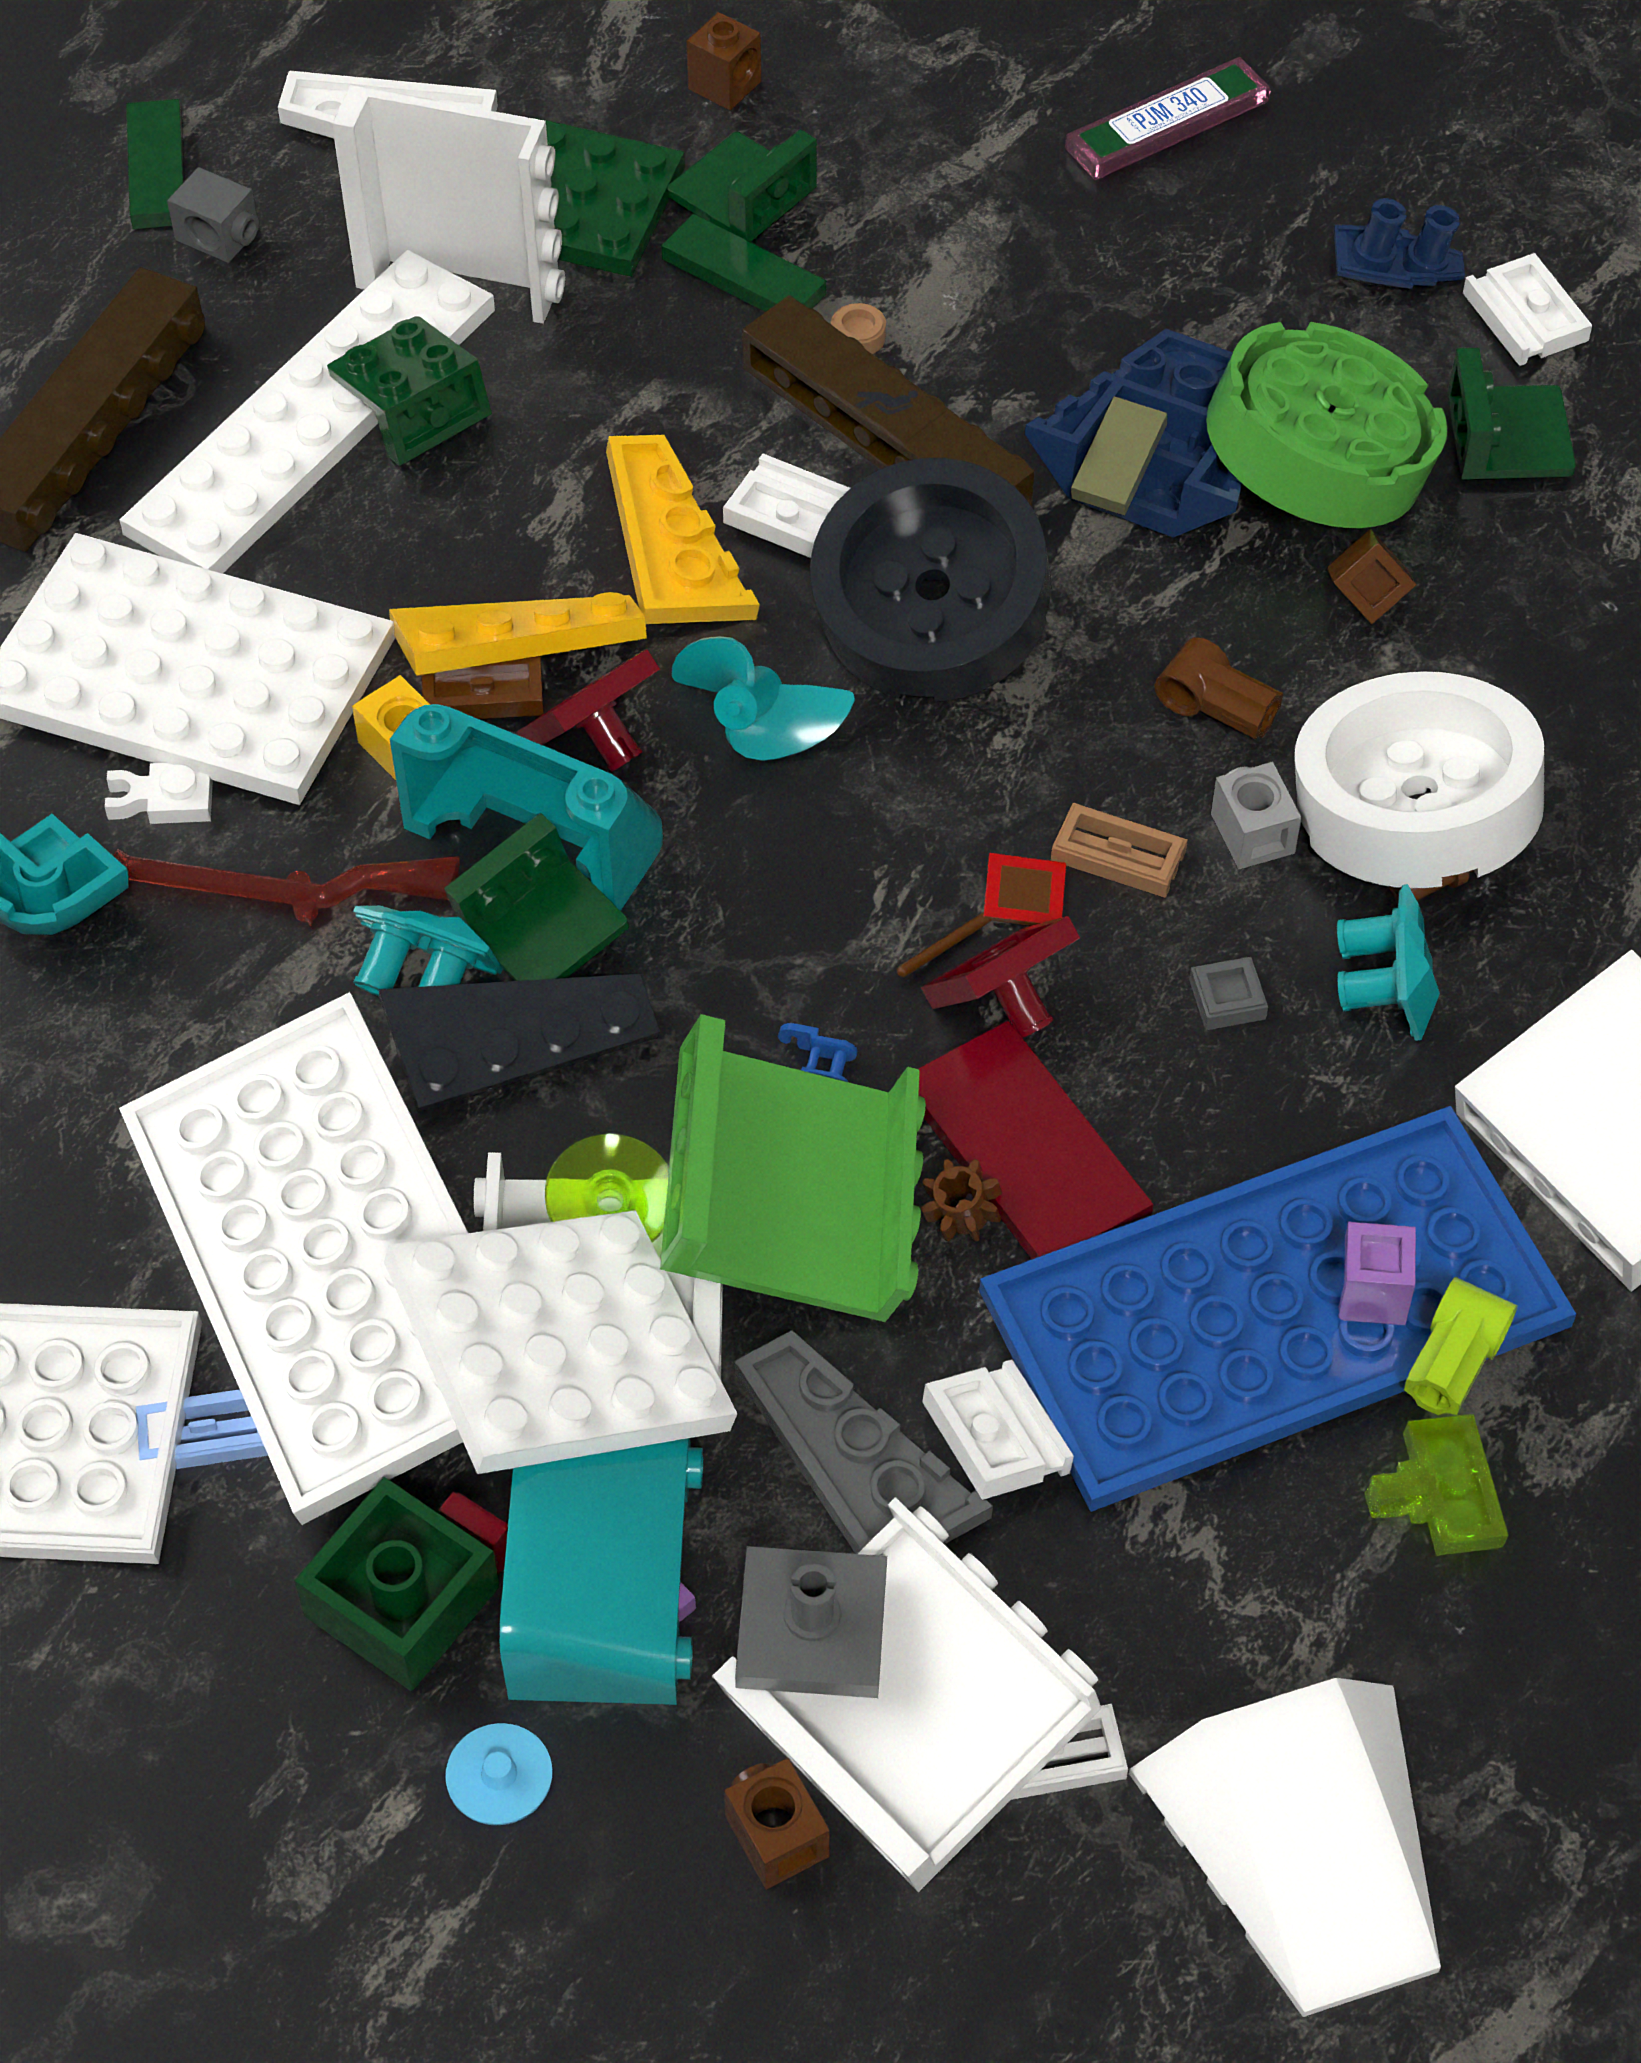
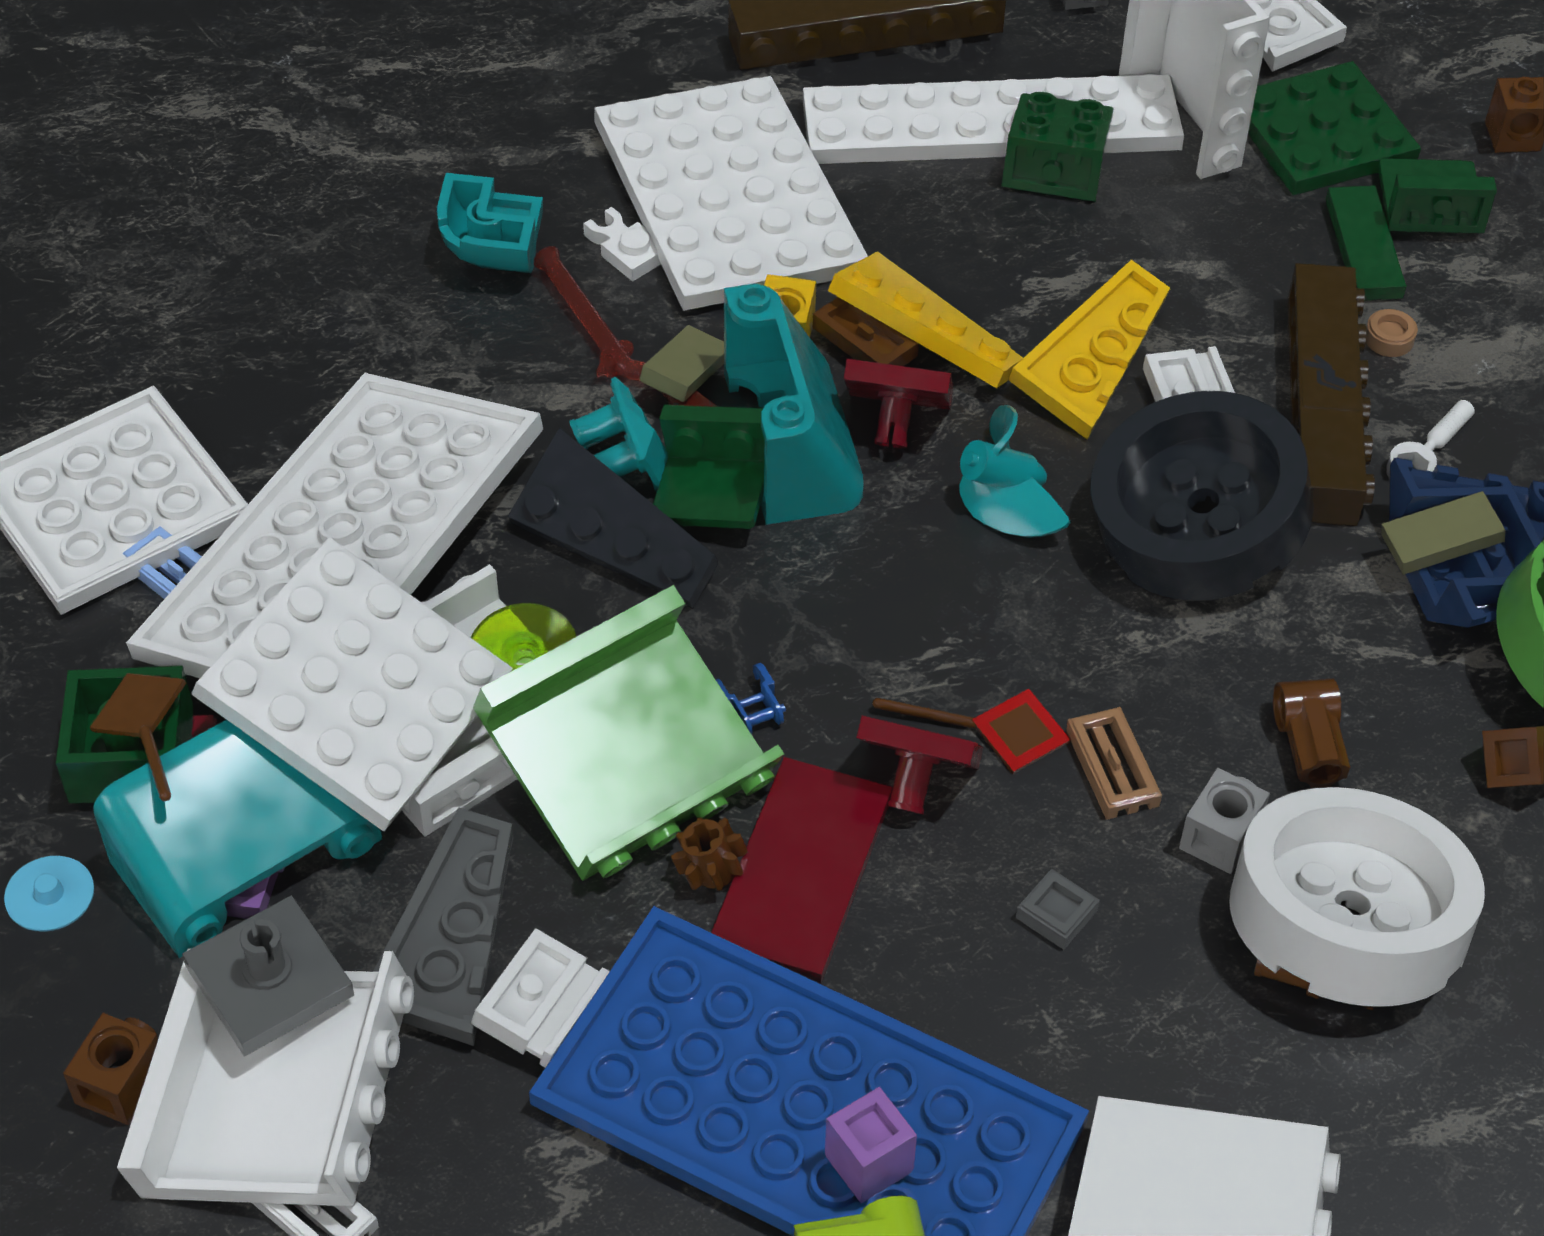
camera: 50 degrees right, 5 degrees down
teal connector [1337,884,1440,1041] -> none
none -> reddish brown piece [90,673,186,801]
none -> olive tile [639,325,724,402]
none -> white piece [1386,400,1475,479]

